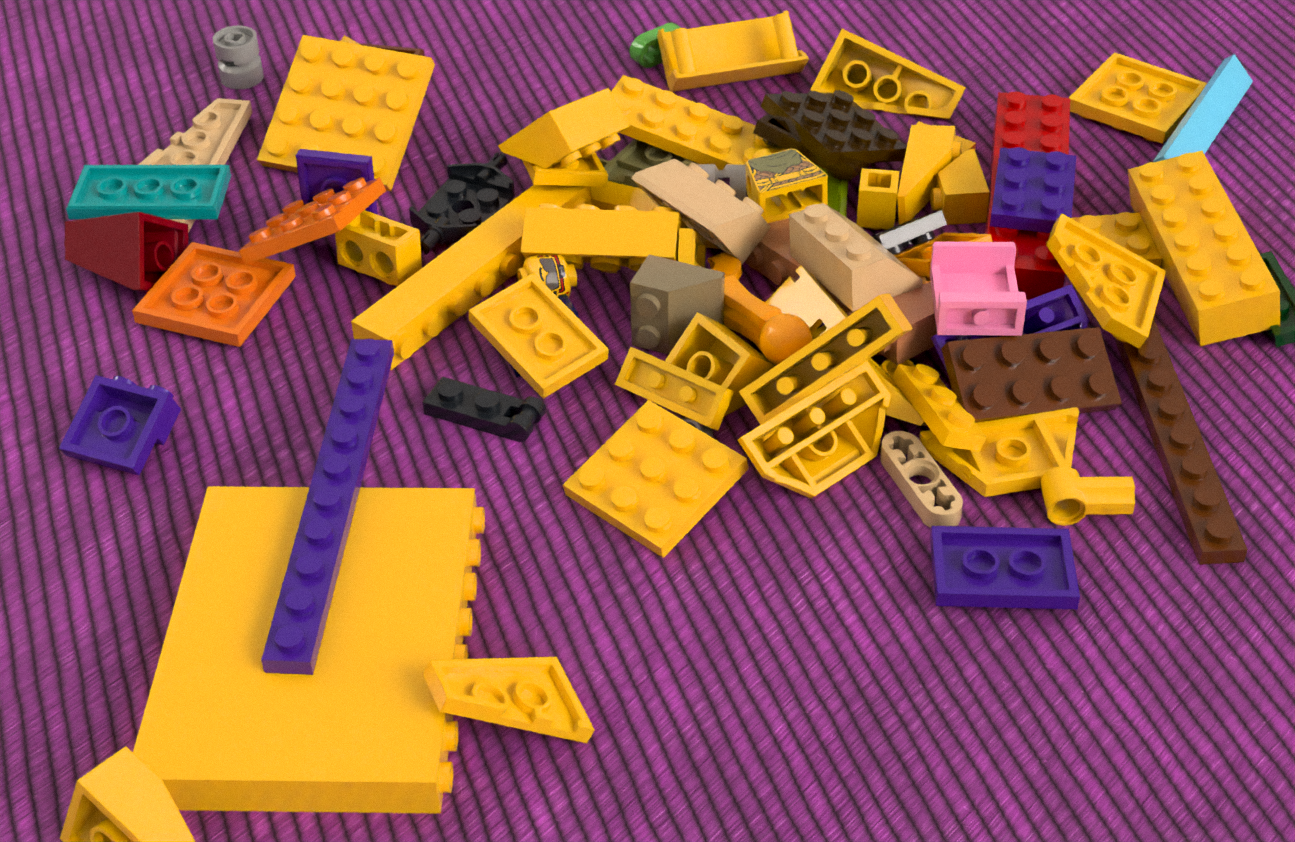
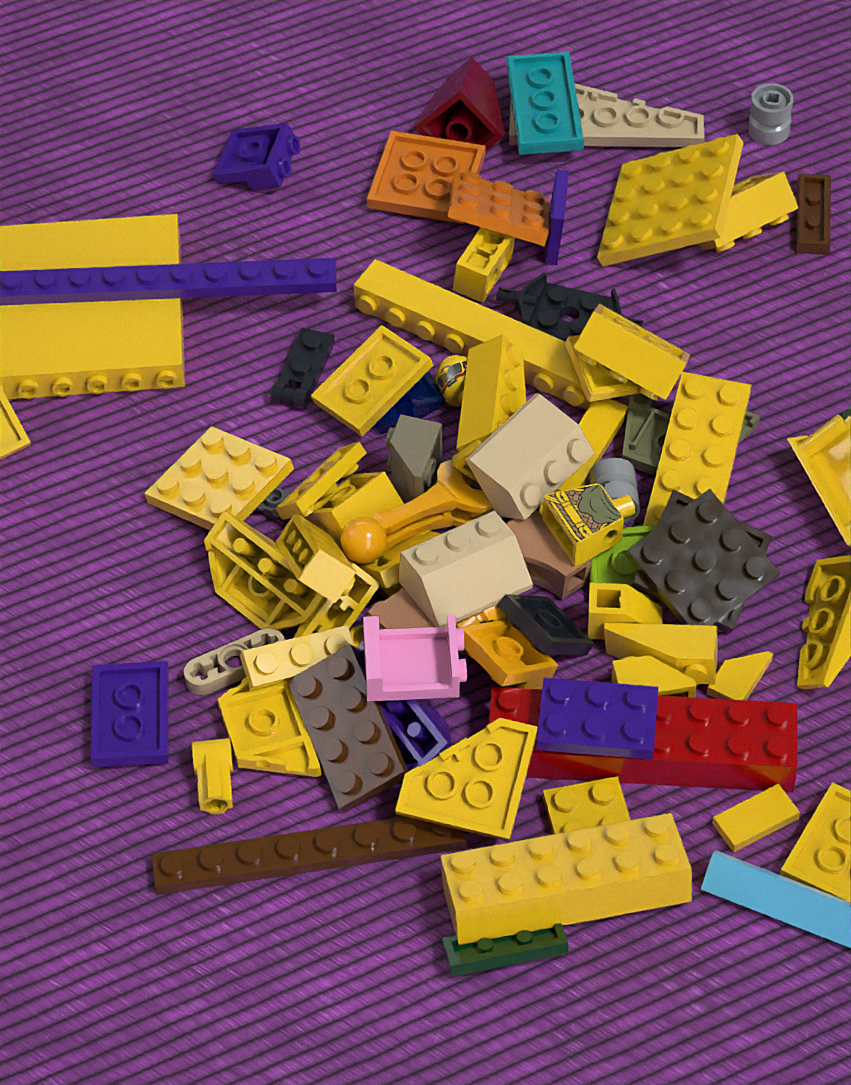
camera: 85 degrees right, 10 degrees up
none -> yellow tile [713,784,800,853]

